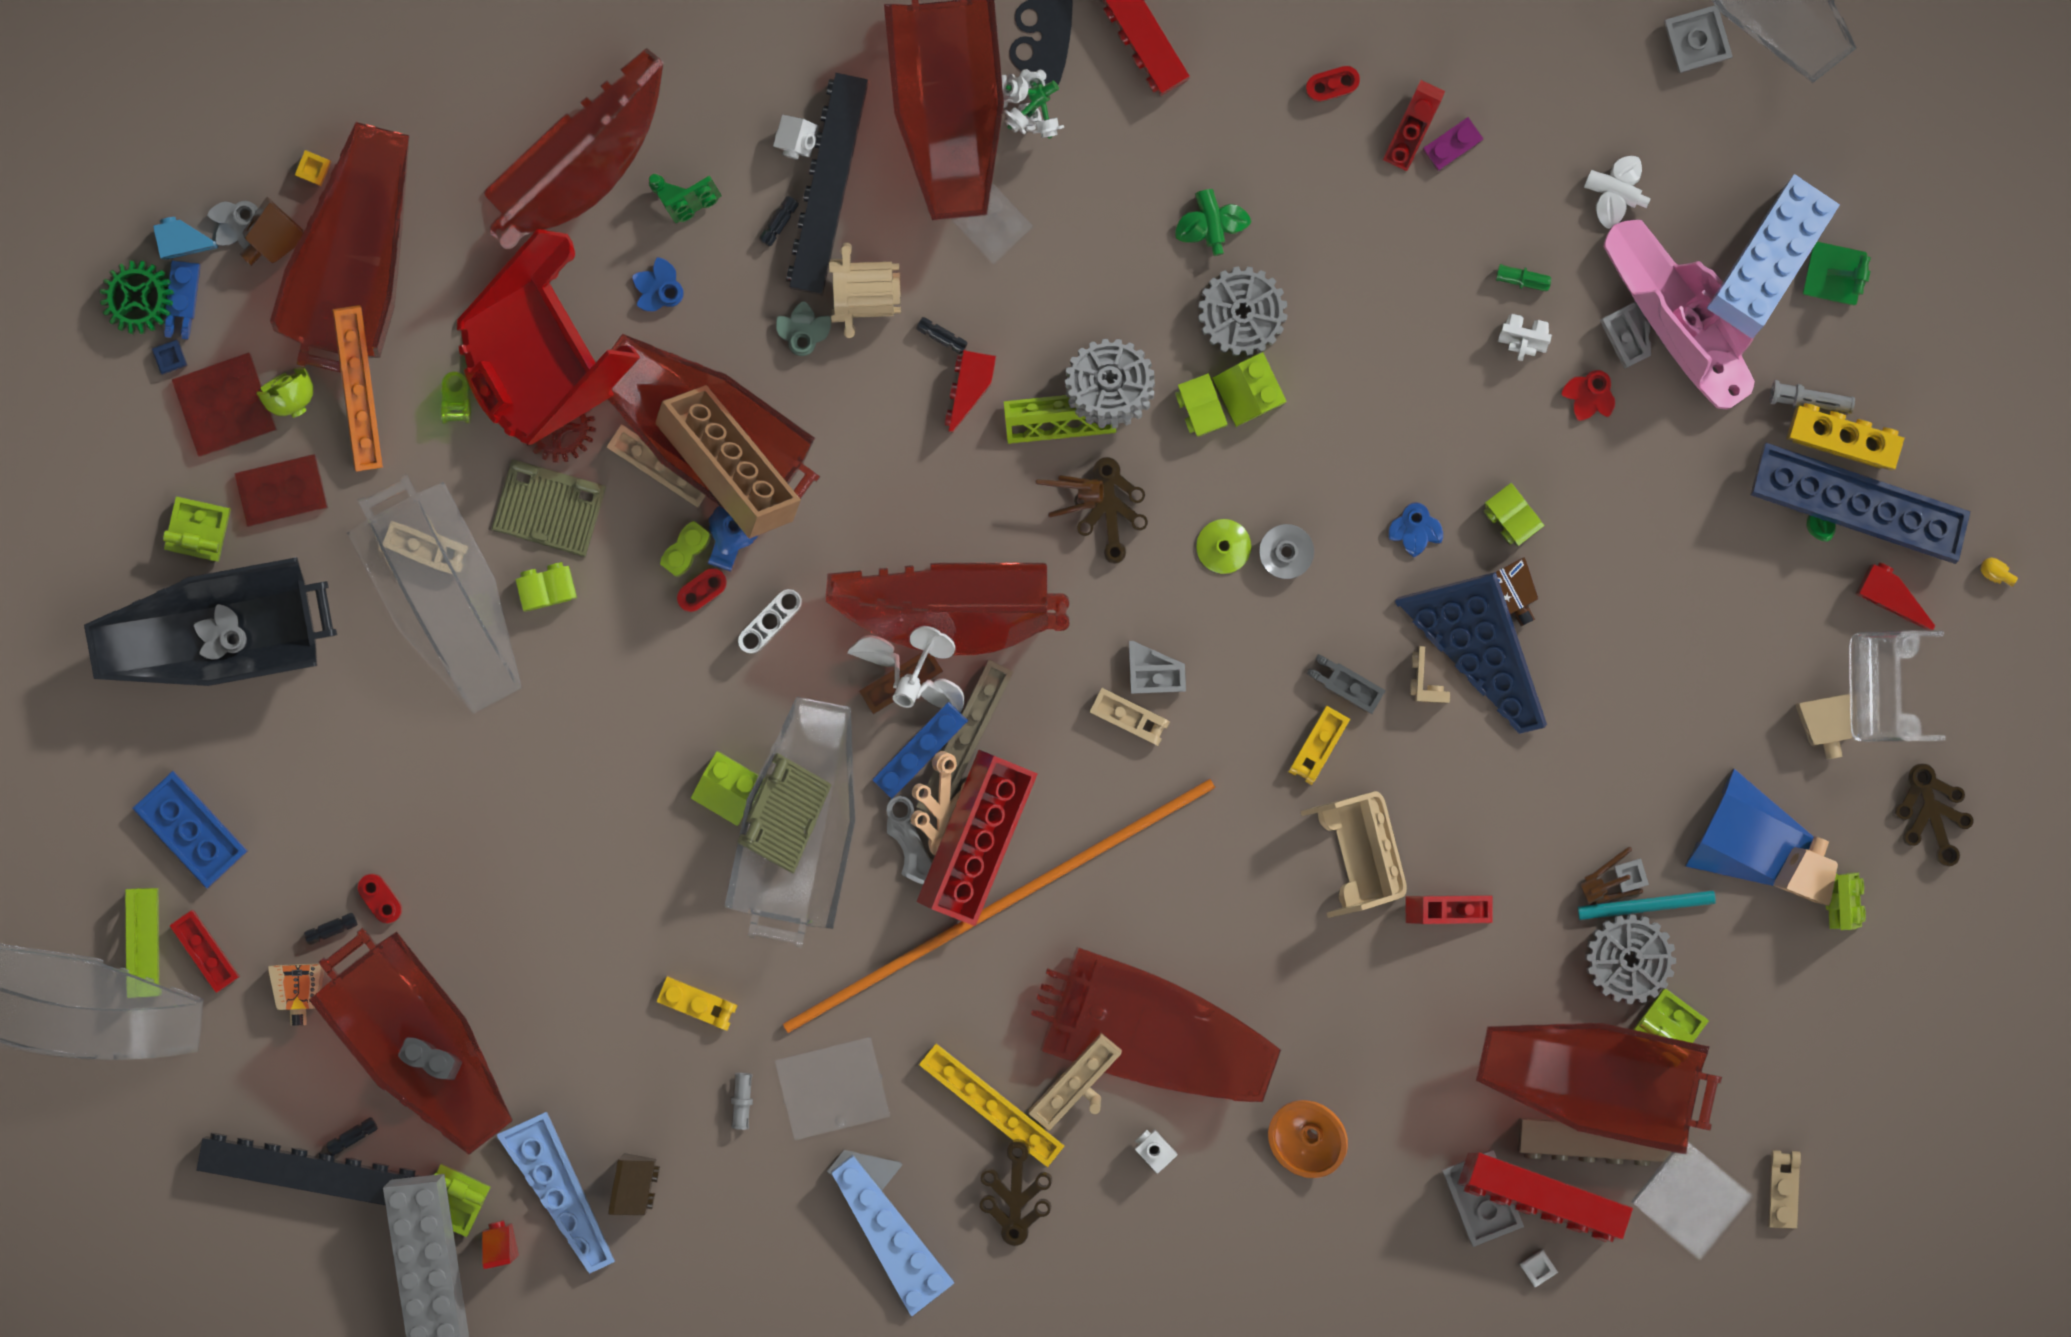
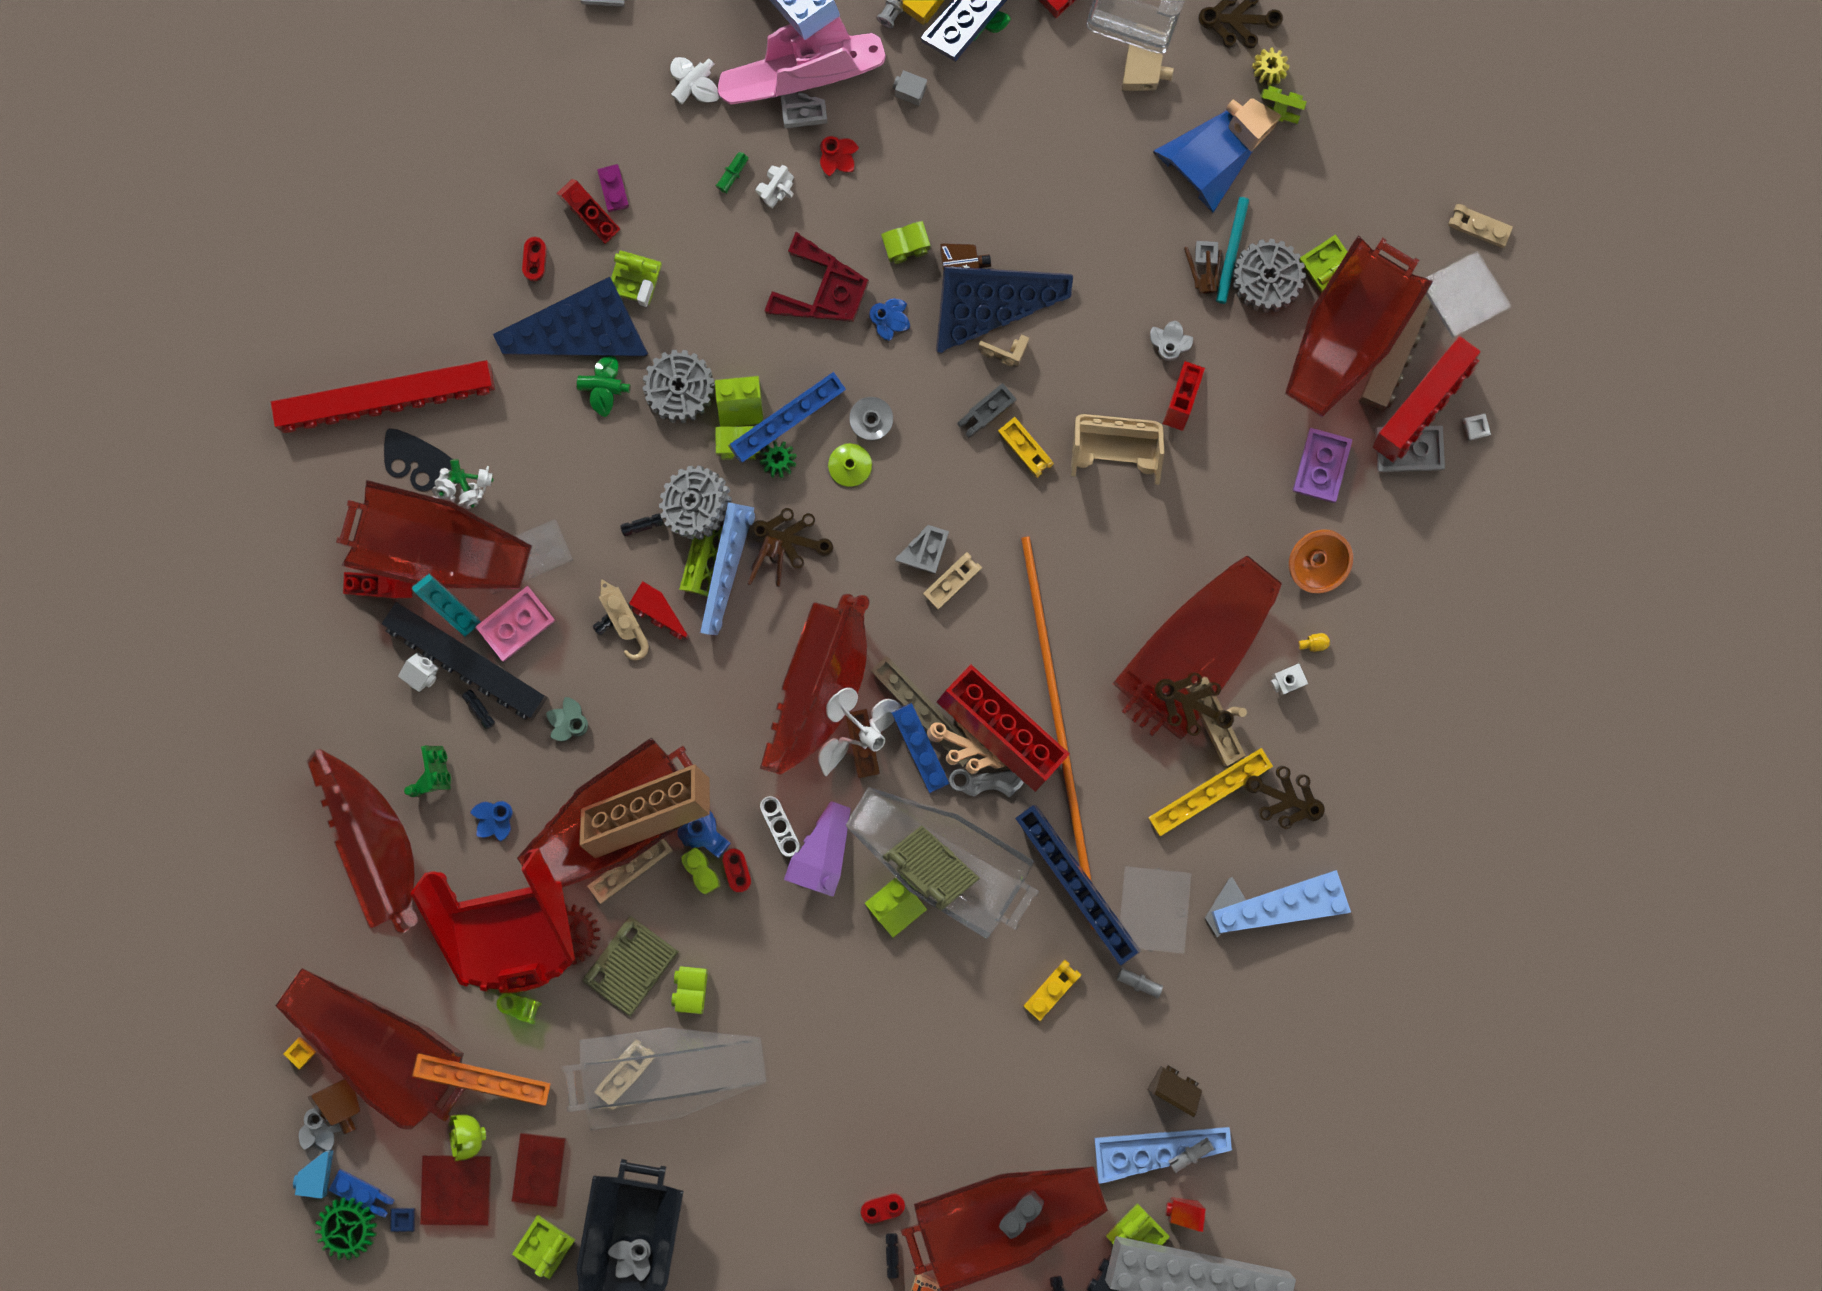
camera: 70 degrees left, 5 degrees down
tan container [829,243,901,338] -> none
none -> red slope [343,572,413,598]
none -> teal plate [412,574,481,637]
none -> bright pink plate [476,586,556,662]
none -> dark blue wing [493,277,649,356]
none -> tan plate [599,579,649,661]
none -> lime plate [611,250,662,305]
none -> black axle [620,513,664,536]
none -> white tile [637,279,654,307]
none -> light blue wing [700,502,755,635]
none -> blue plate [728,372,846,463]
none -> green gear [760,441,797,478]
none -> dark red wing [764,232,869,322]
none -> medium lavender wedge [784,801,851,896]
none -> light grey brick [893,70,927,106]
none -> dark blue brick [1015,805,1141,966]
none -> light grey plate [1150,321,1193,361]
none -> dark brown plant [1155,672,1234,736]
none -> light grey pin [1168,1137,1215,1173]
none -> light yellow gear [1252,47,1289,86]
none -> medium lavender plate [1292,428,1353,503]
none -> yellow cylinder [1298,633,1330,652]

